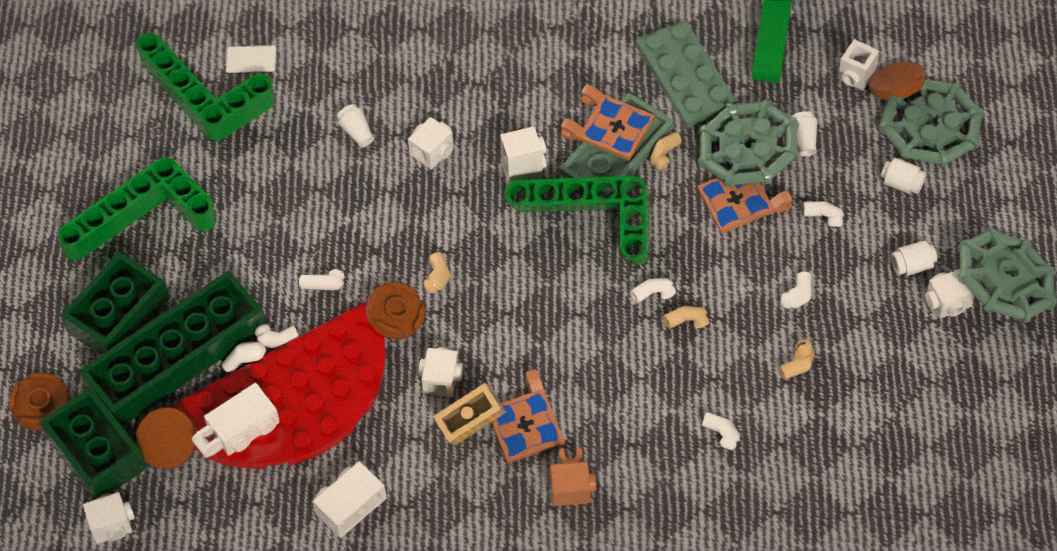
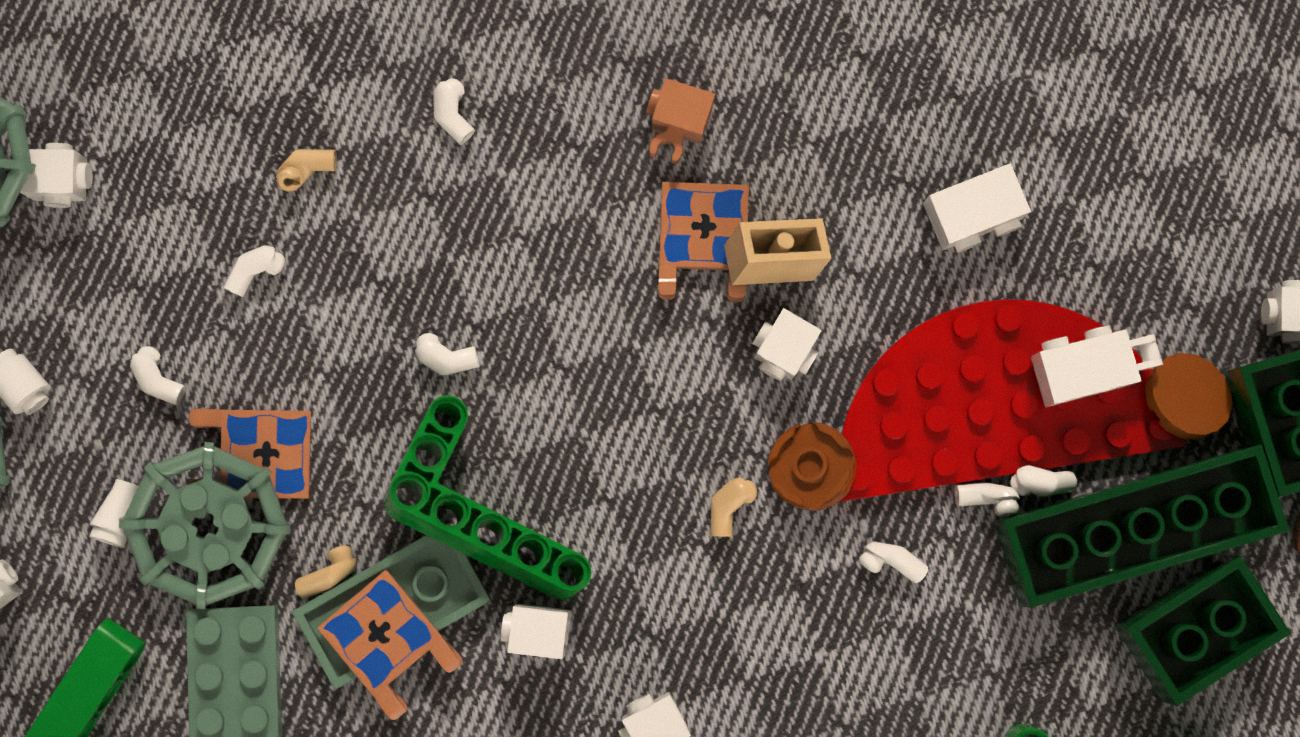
camera: 160 degrees left, 25 degrees up
tan arm [663,306,709,329] -> none
white brick [891,240,937,276] -> none

